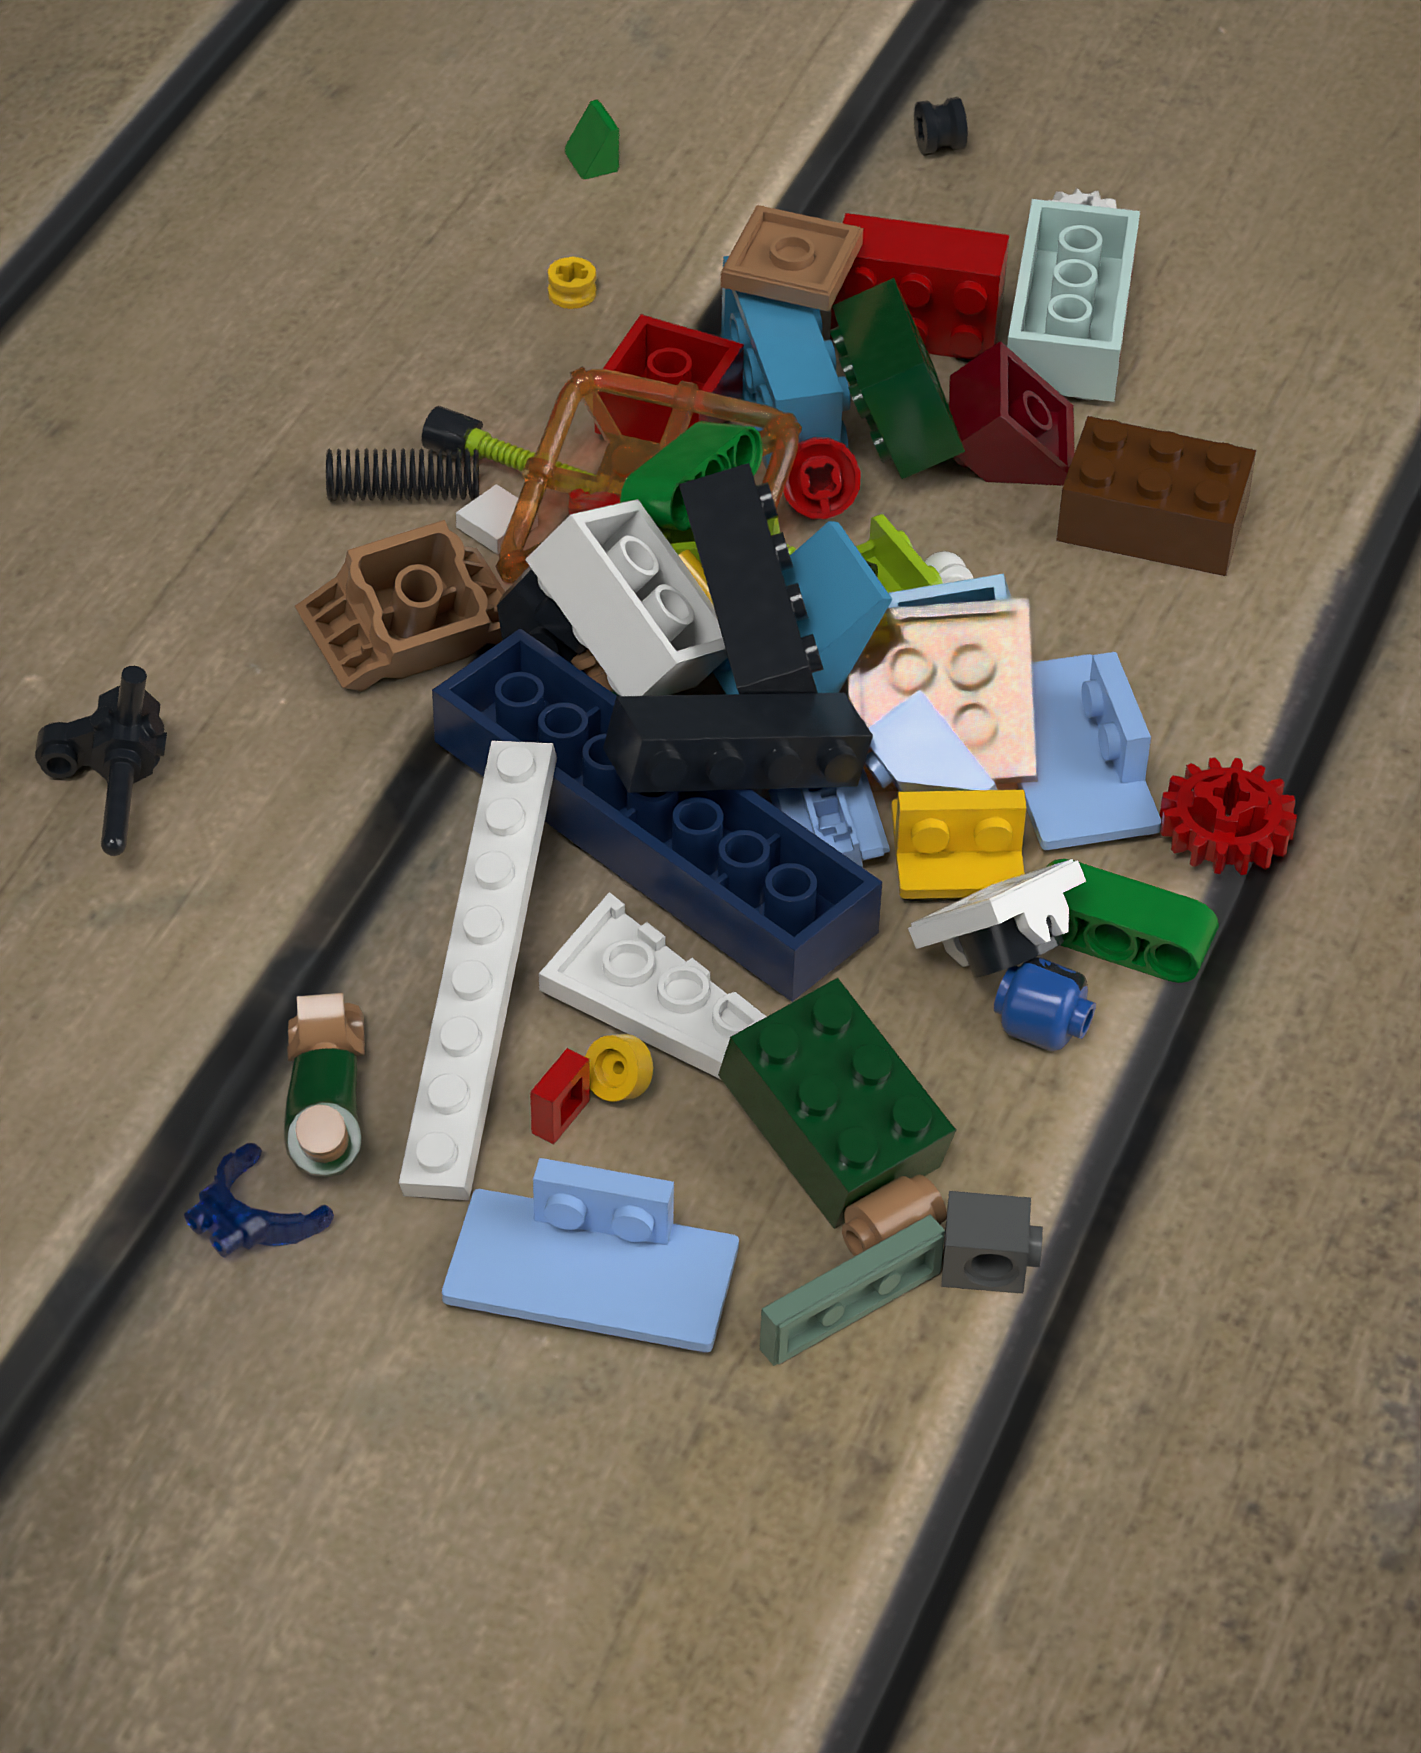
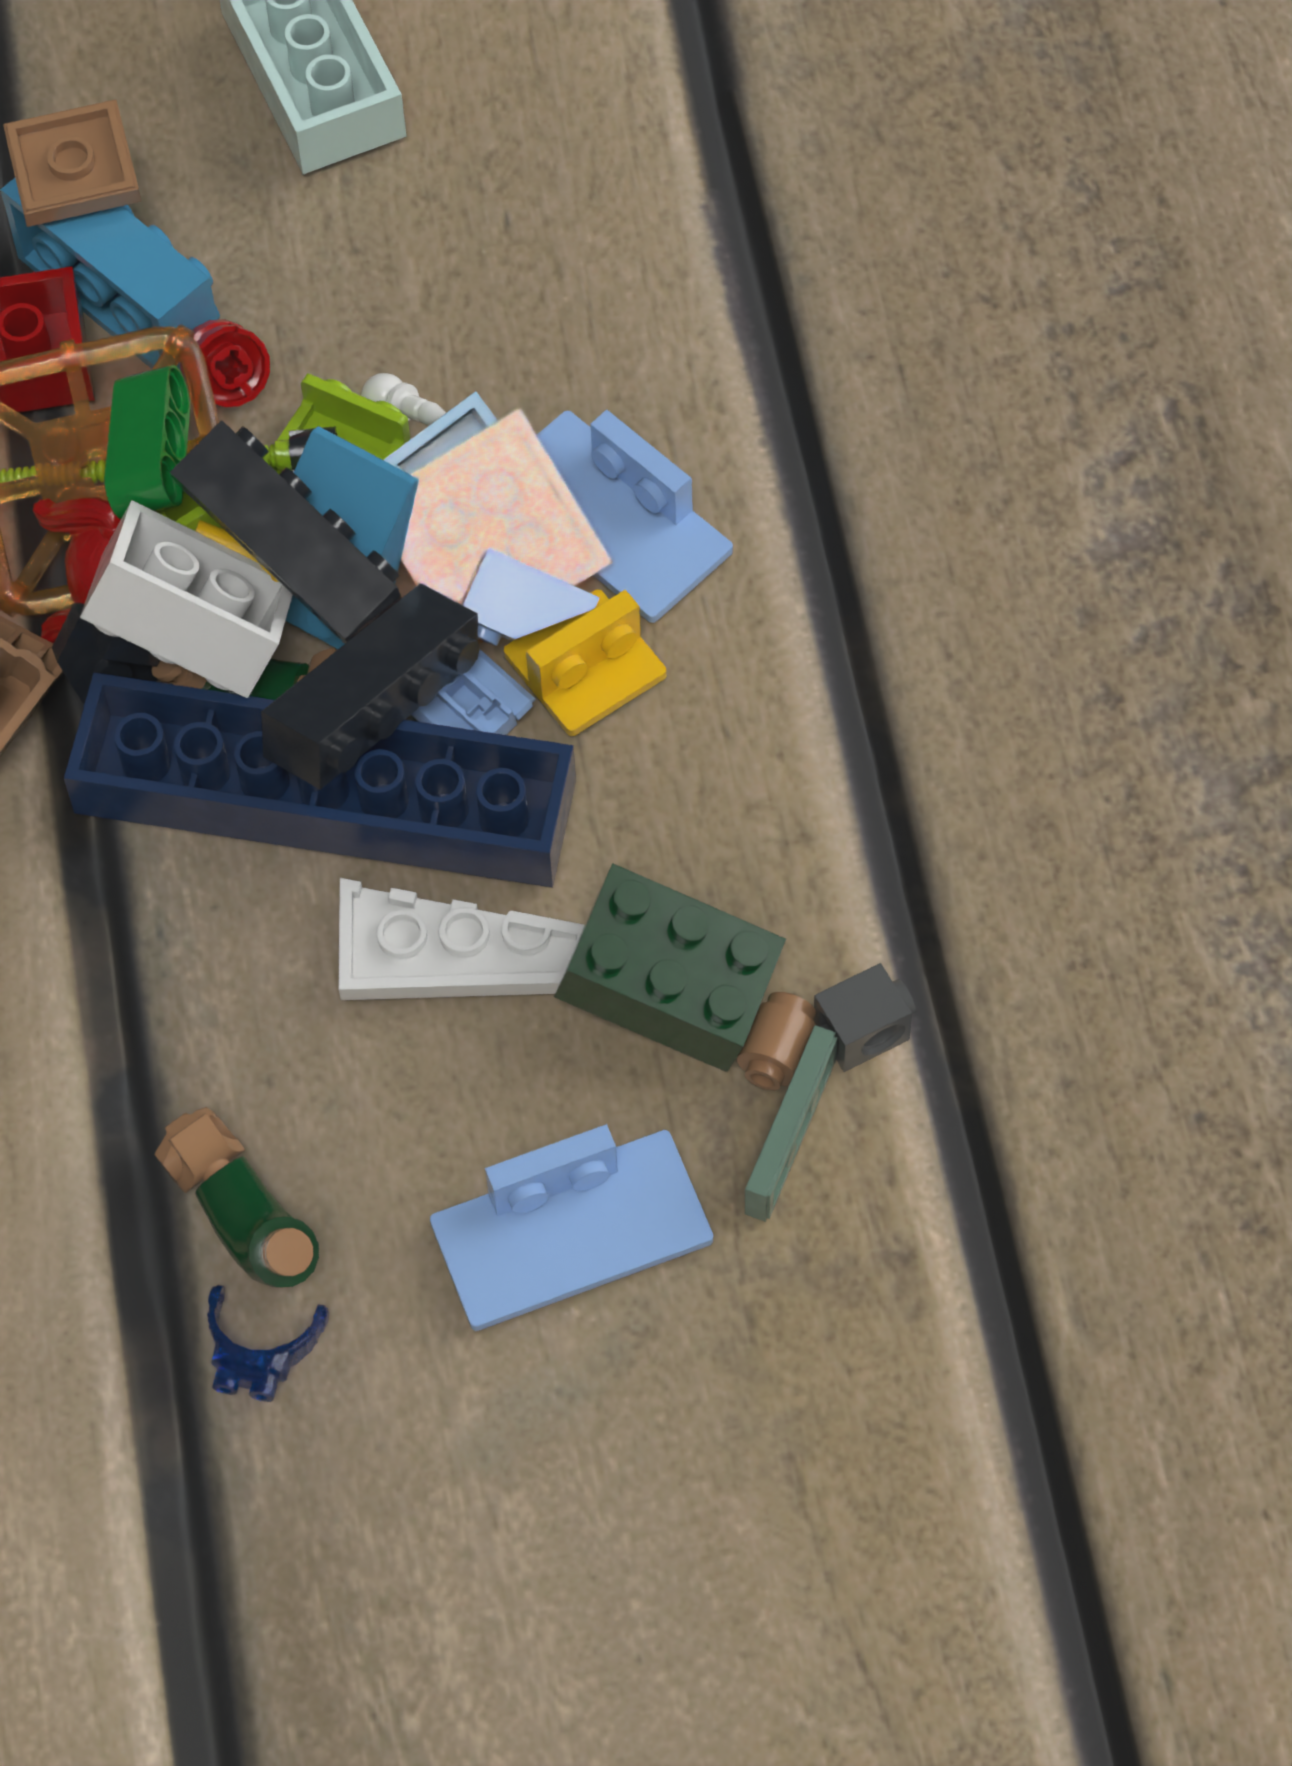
camera: 30 degrees left, 15 degrees up
white plate [399,741,557,1200] -> none
red tile [530,1048,590,1145] -> none
yellow tile [585,1034,653,1102] -> none
red brick [830,213,1009,360] -> none
dark green brick [830,278,965,479] -> none
white piece [908,859,1086,978] -> none
dark red slope [948,341,1075,486] -> none
blue head [994,957,1096,1051] -> none
green beam [1047,859,1219,983] -> none
reddish brown brick [1056,416,1257,576] -> none
red gear [1159,757,1297,875] -> none

